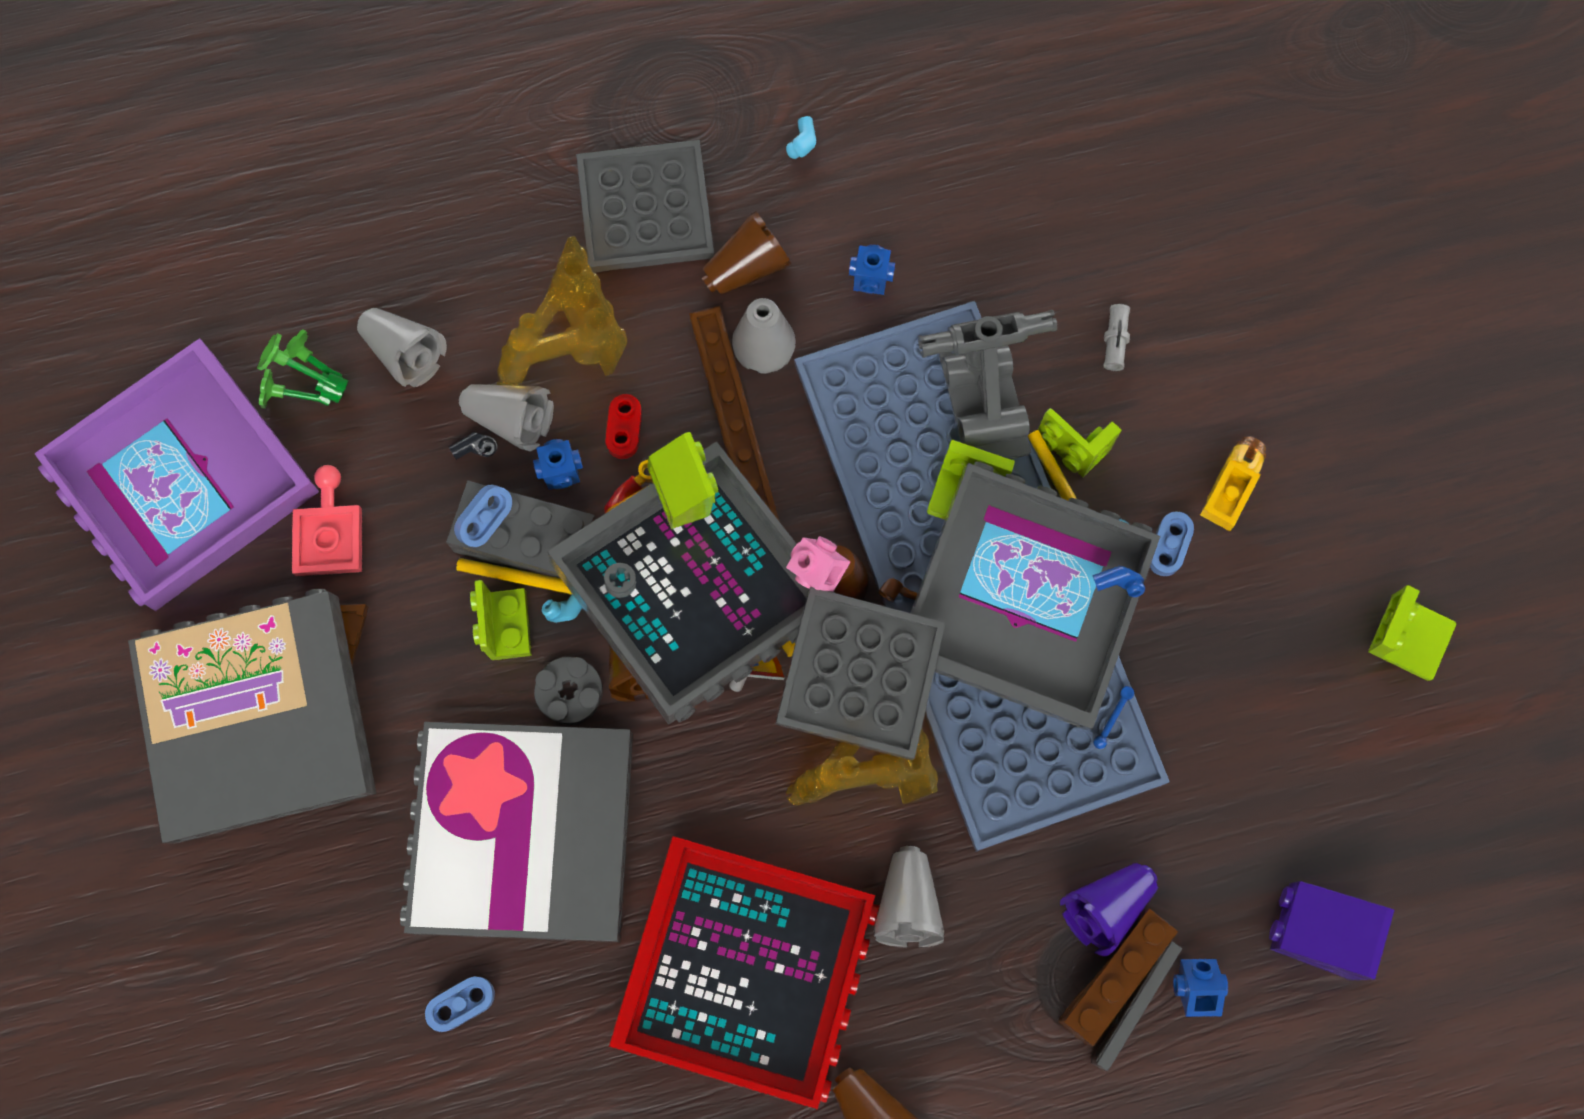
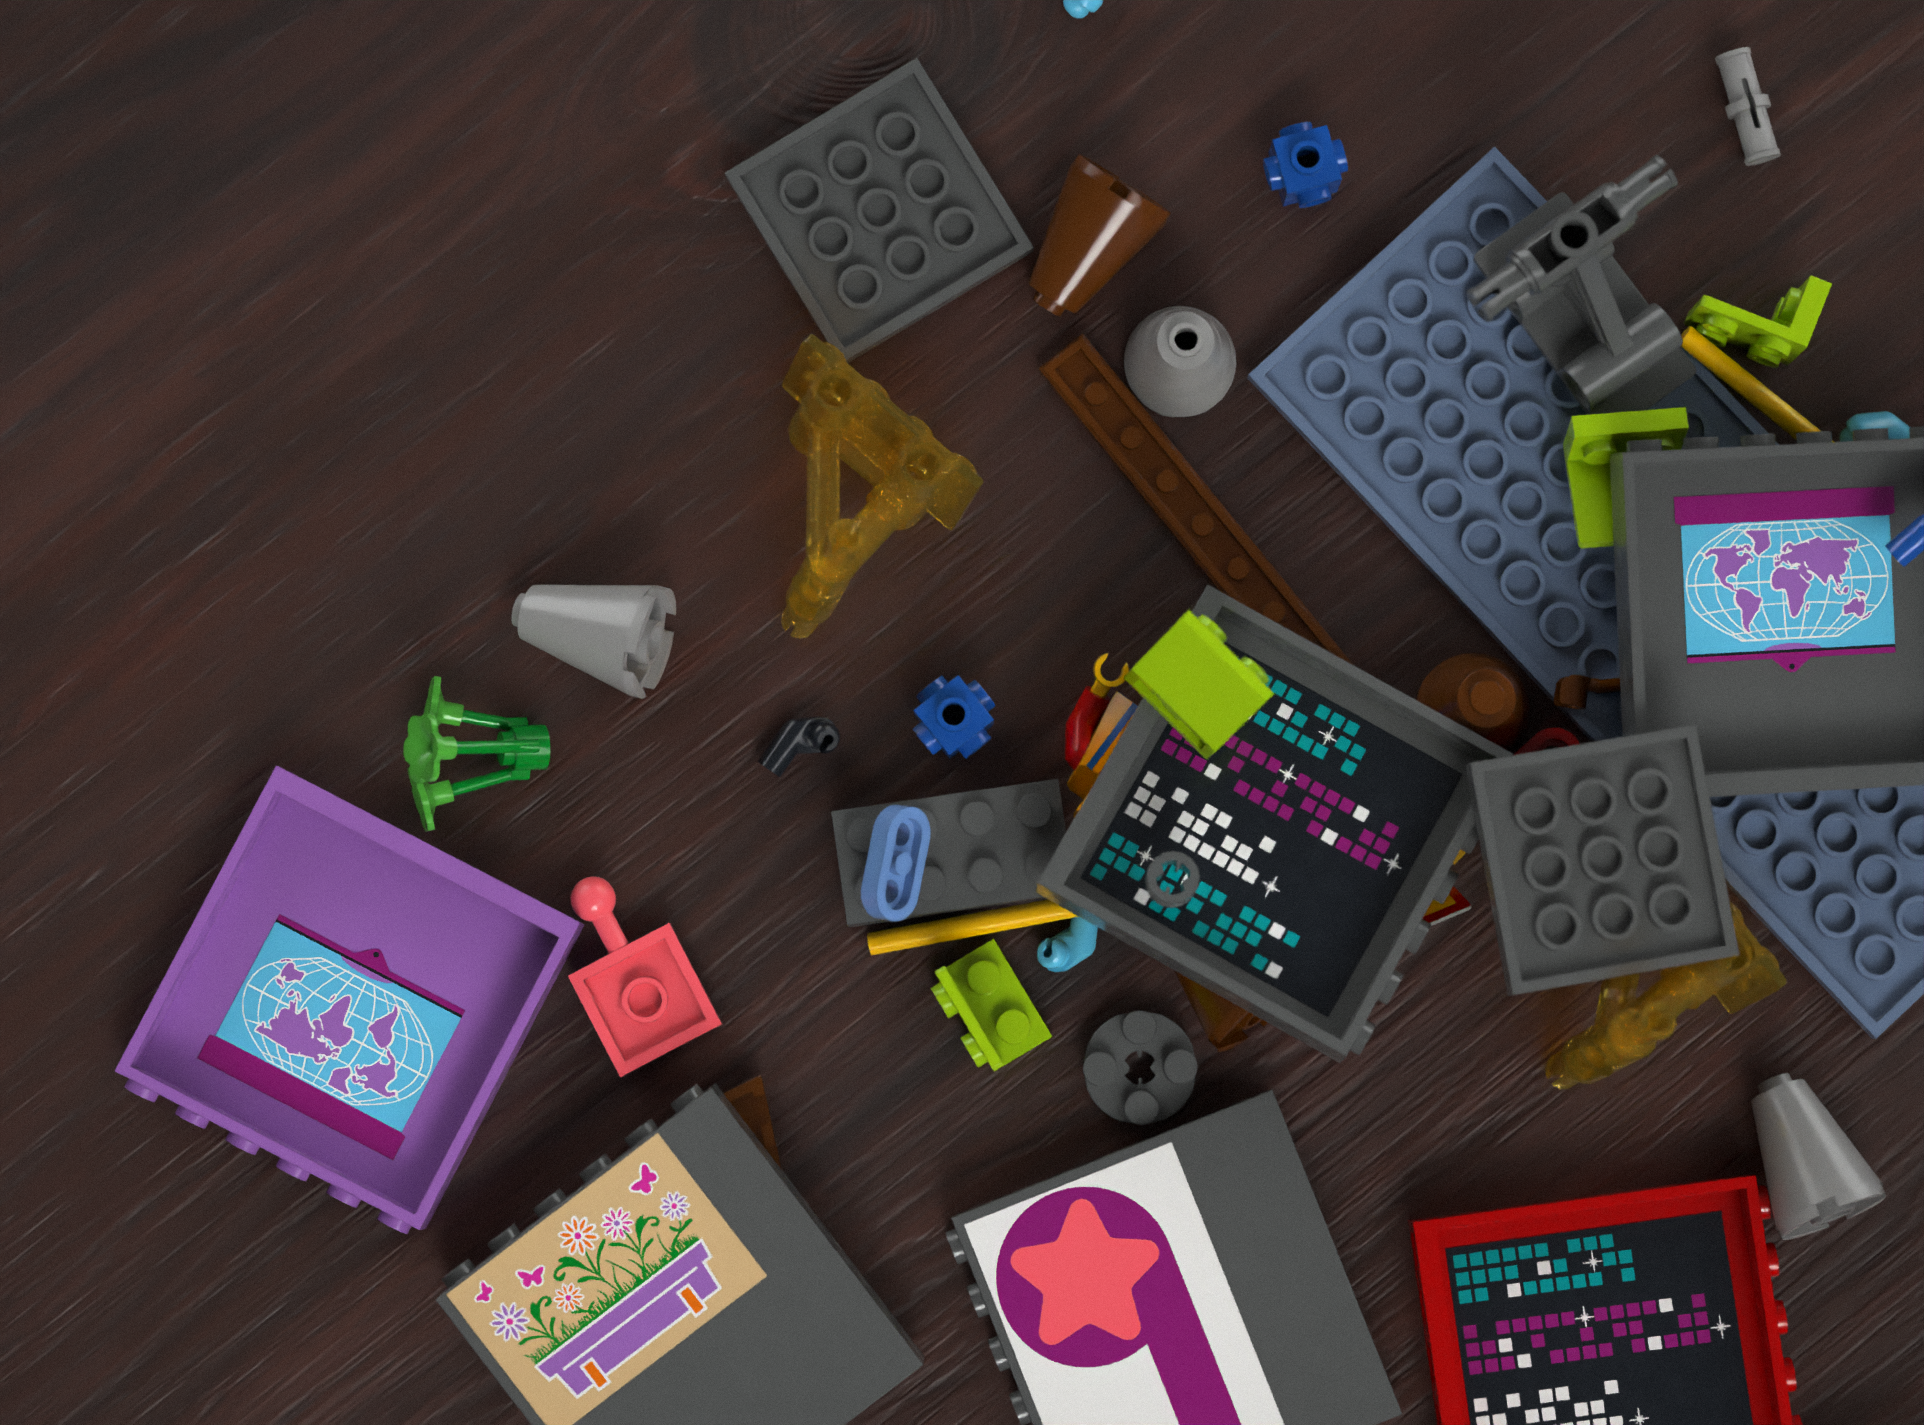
camera: 20 degrees left, 10 degrees up
light grey cone [459,384,554,451] -> none
red plate [605,394,642,459] -> none
bright pink brick [786,536,850,592] -> none

